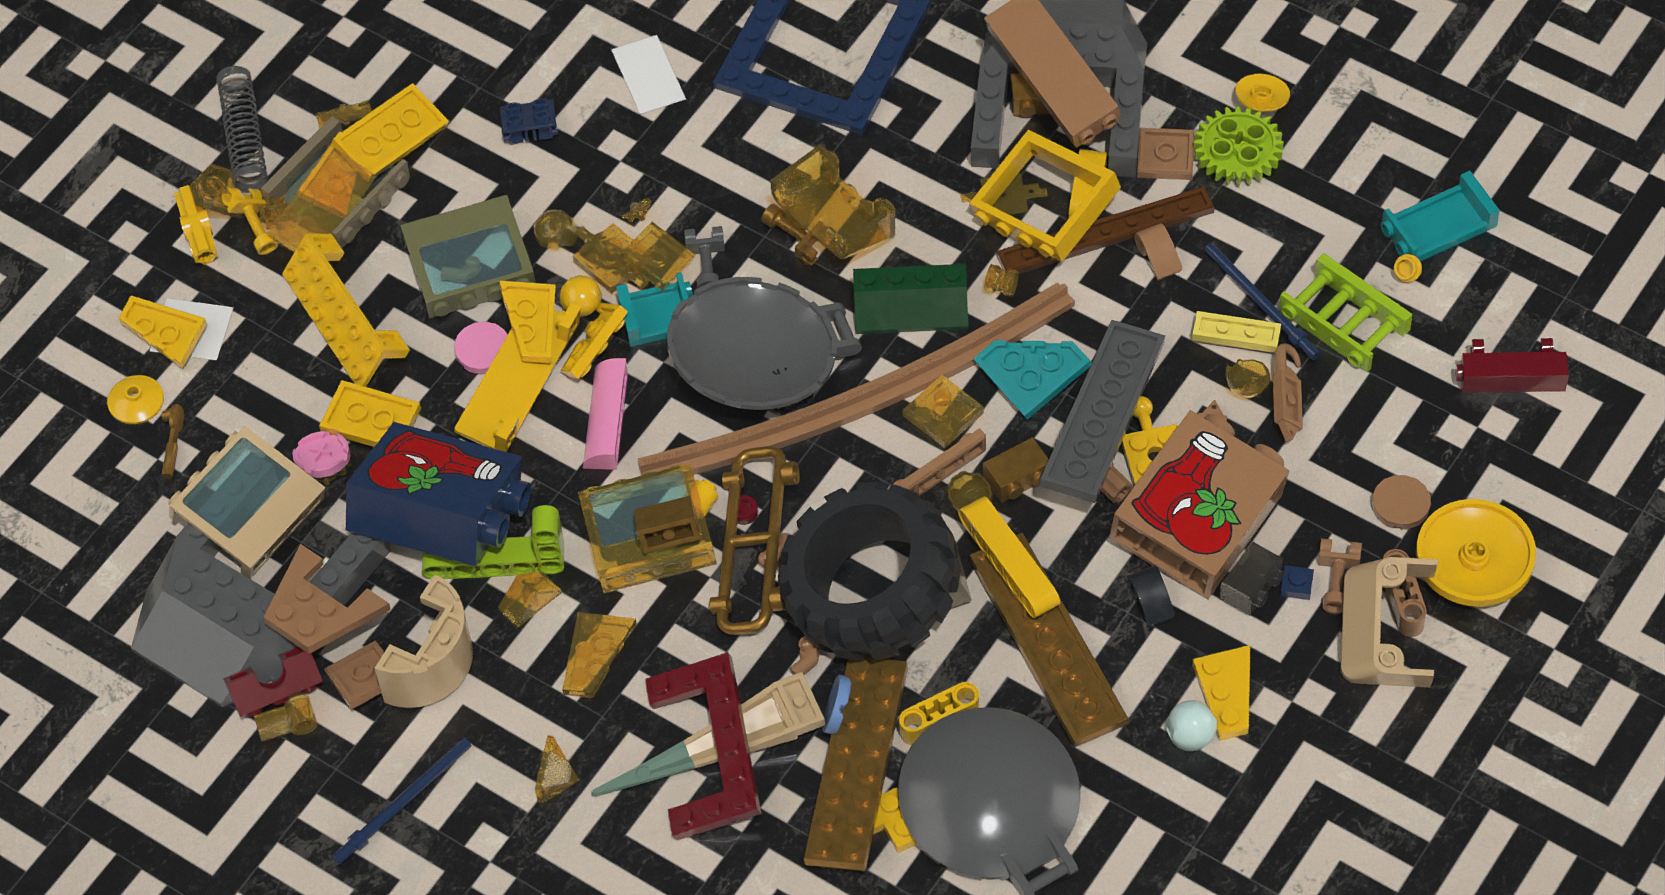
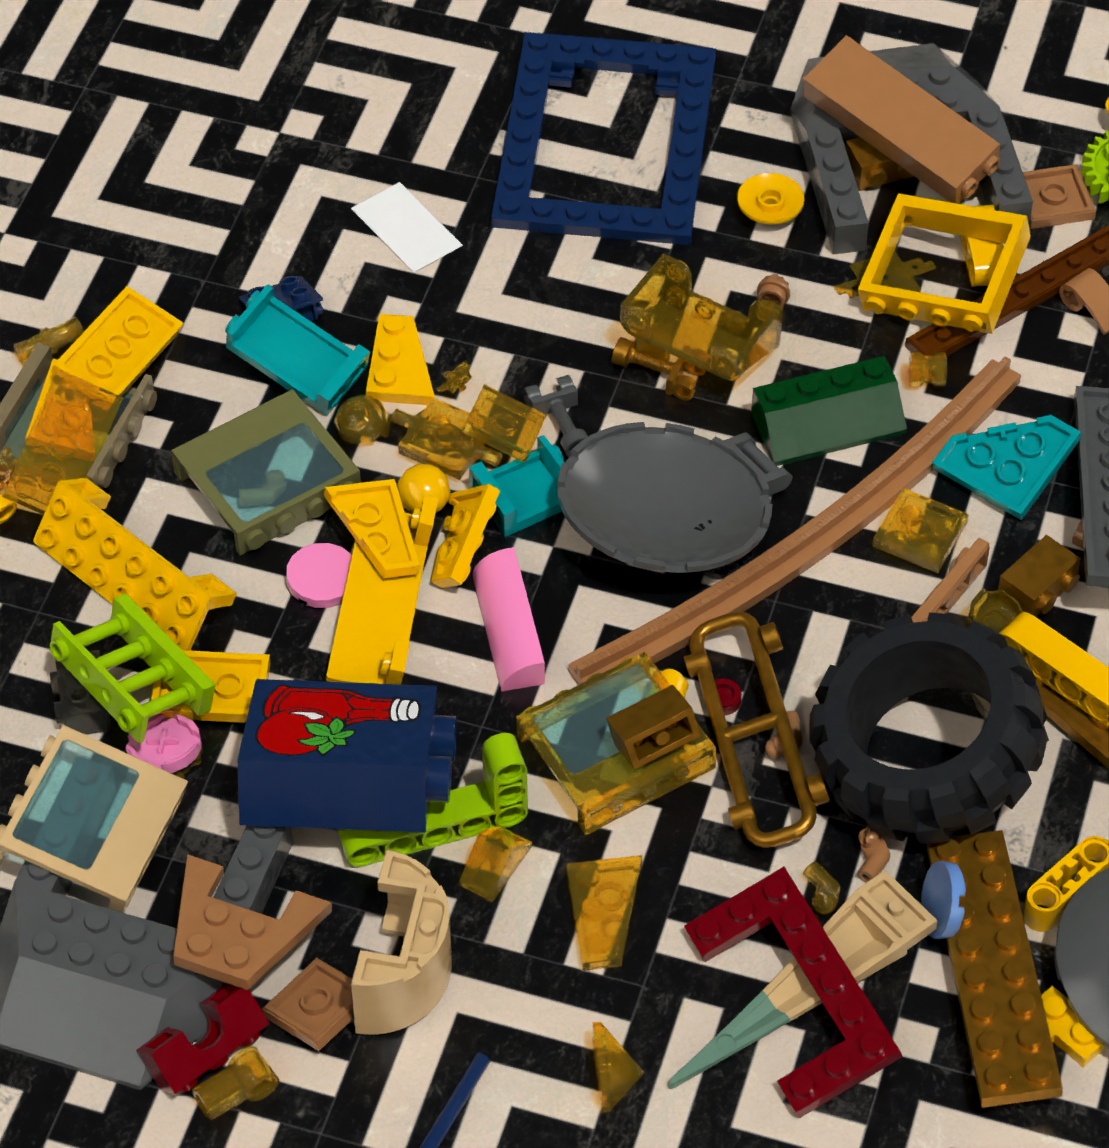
camera: 20 degrees left, 5 degrees down
none -> lime fence [49,593,216,744]
none -> clear smoke brick [50,650,112,735]
none -> teal panel [225,284,370,416]
none -> yellow wing [366,314,435,406]
none -> yellow dish [737,173,804,224]
none -> medium nougat plate [757,274,791,310]
none -> clear yellow arm [803,861,841,914]

